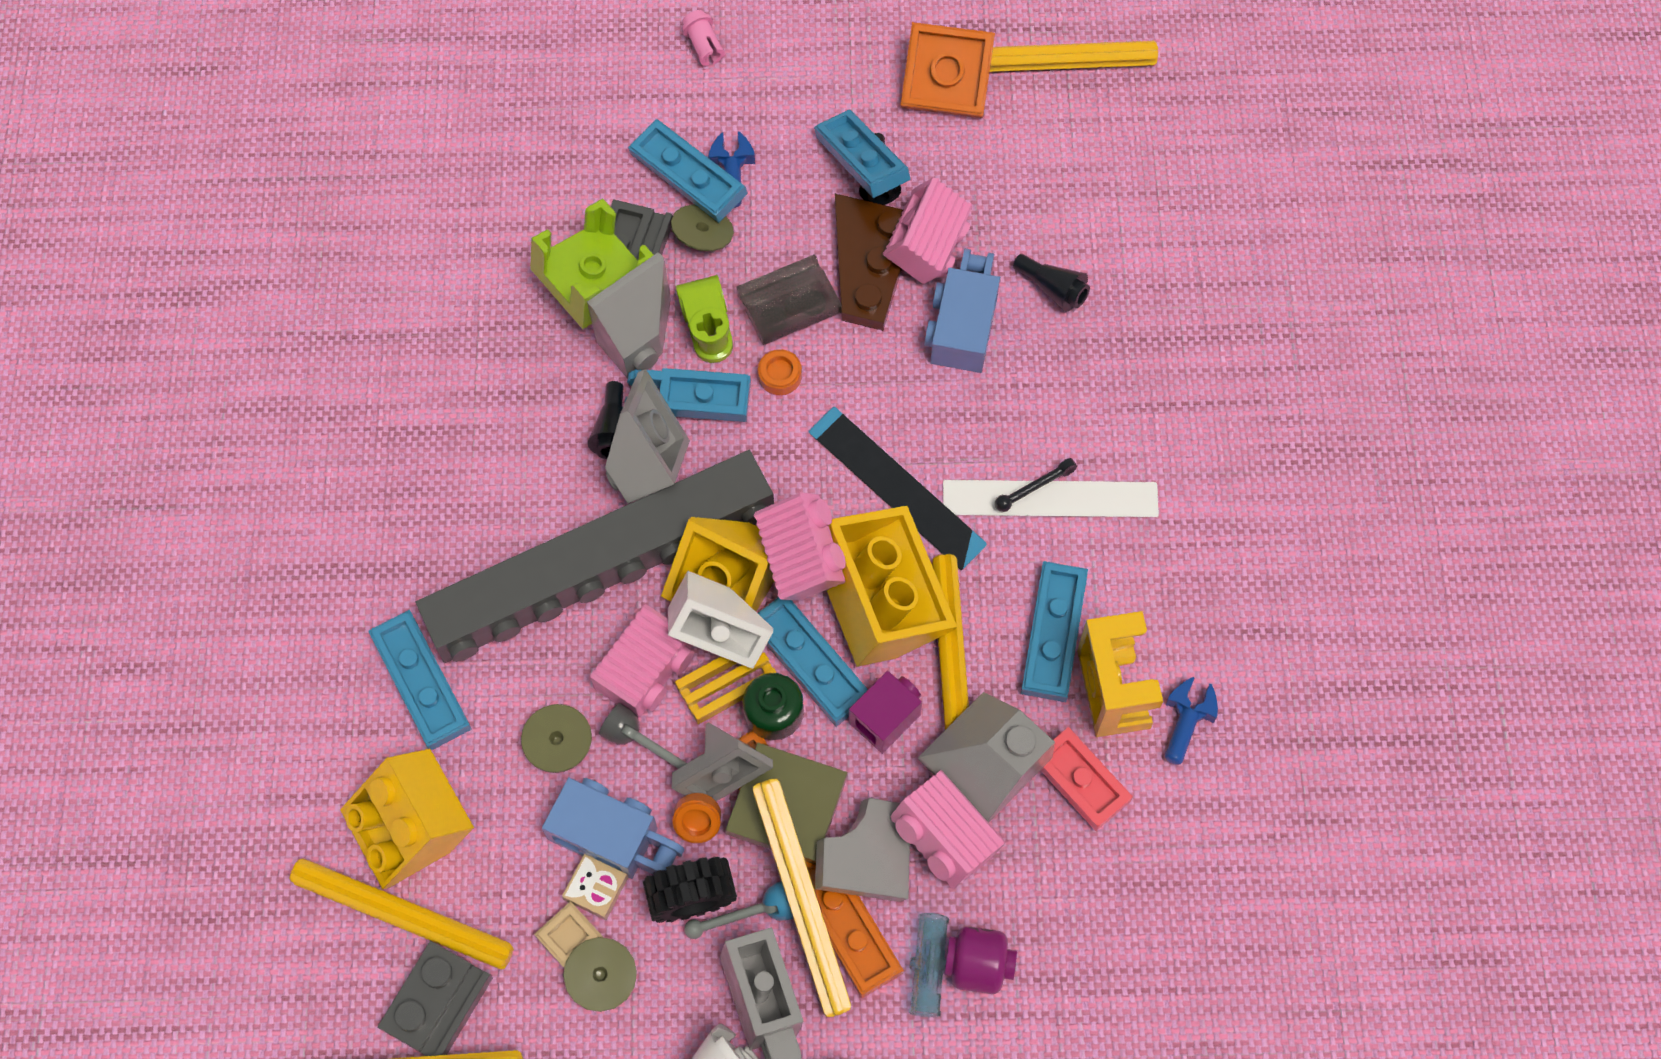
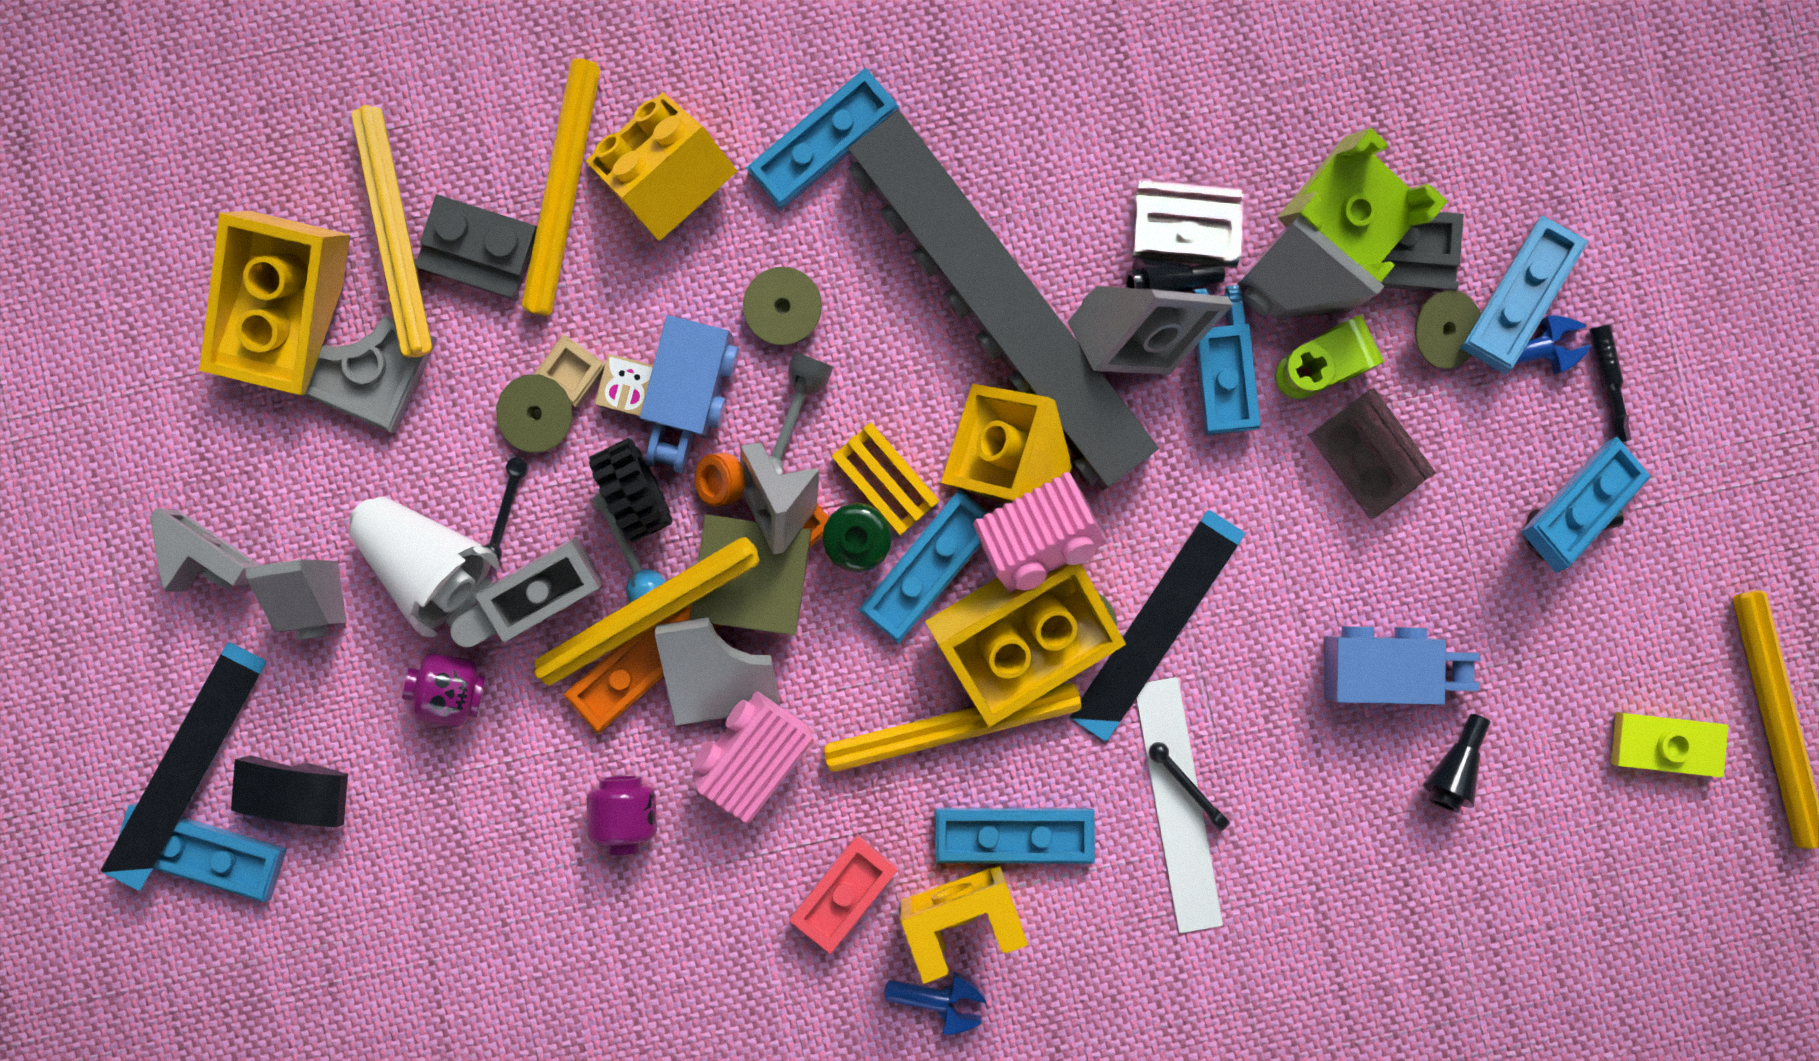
camera: 75 degrees right, 20 degrees up
bright pink brick [590,604,694,718] -> none
white slope [668,571,773,669] -> none
bright pink pin [682,10,725,66] -> none
orange tile [758,349,802,395] -> none
reddish brown wing [835,193,903,331] -> none
magenta brick [849,670,922,754] -> none
bright pink brick [883,177,972,284] -> none
orange tile [900,22,995,118] -> none
clear light blue pin [909,913,949,1018] -> none
light grey slope [918,692,1055,822] -> none
none -> black hinge [485,457,529,561]
none -> clear smoke plate [1132,181,1243,268]
none -> black piece [1589,324,1632,442]
none -> neon yellow plate [1611,712,1729,778]

